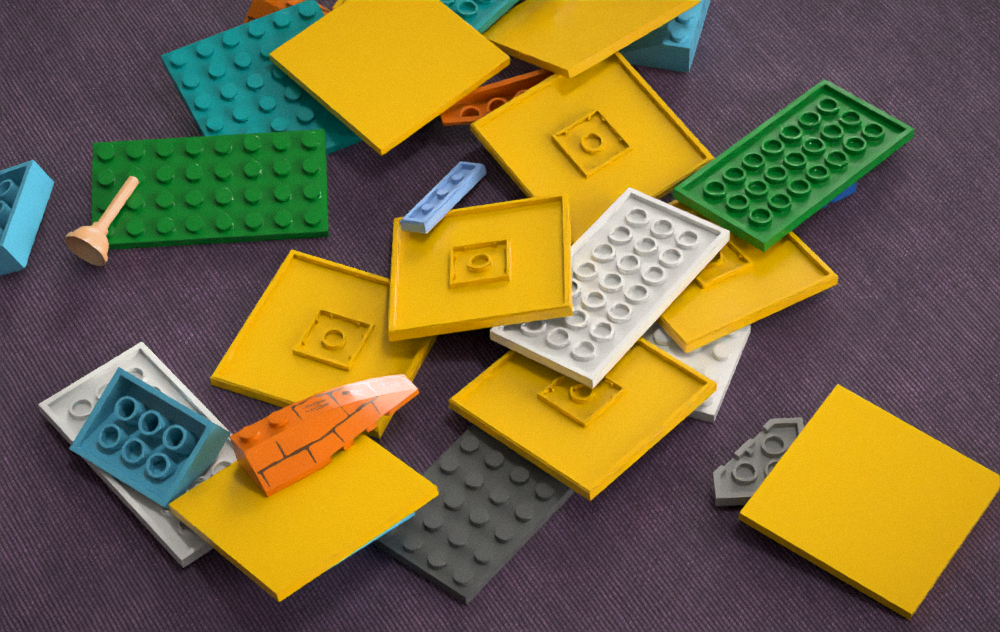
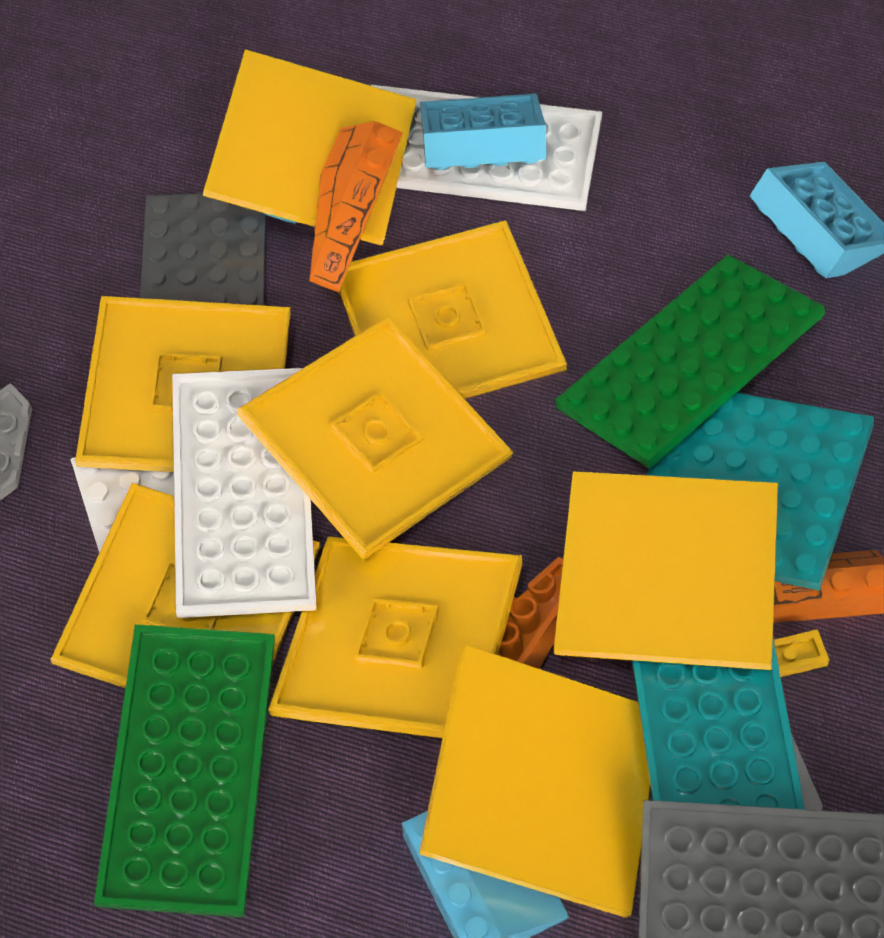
camera: 140 degrees right, 10 degrees up
light nougat piece [64,176,139,266] -> none
light blue tile [400,161,486,234] -> none

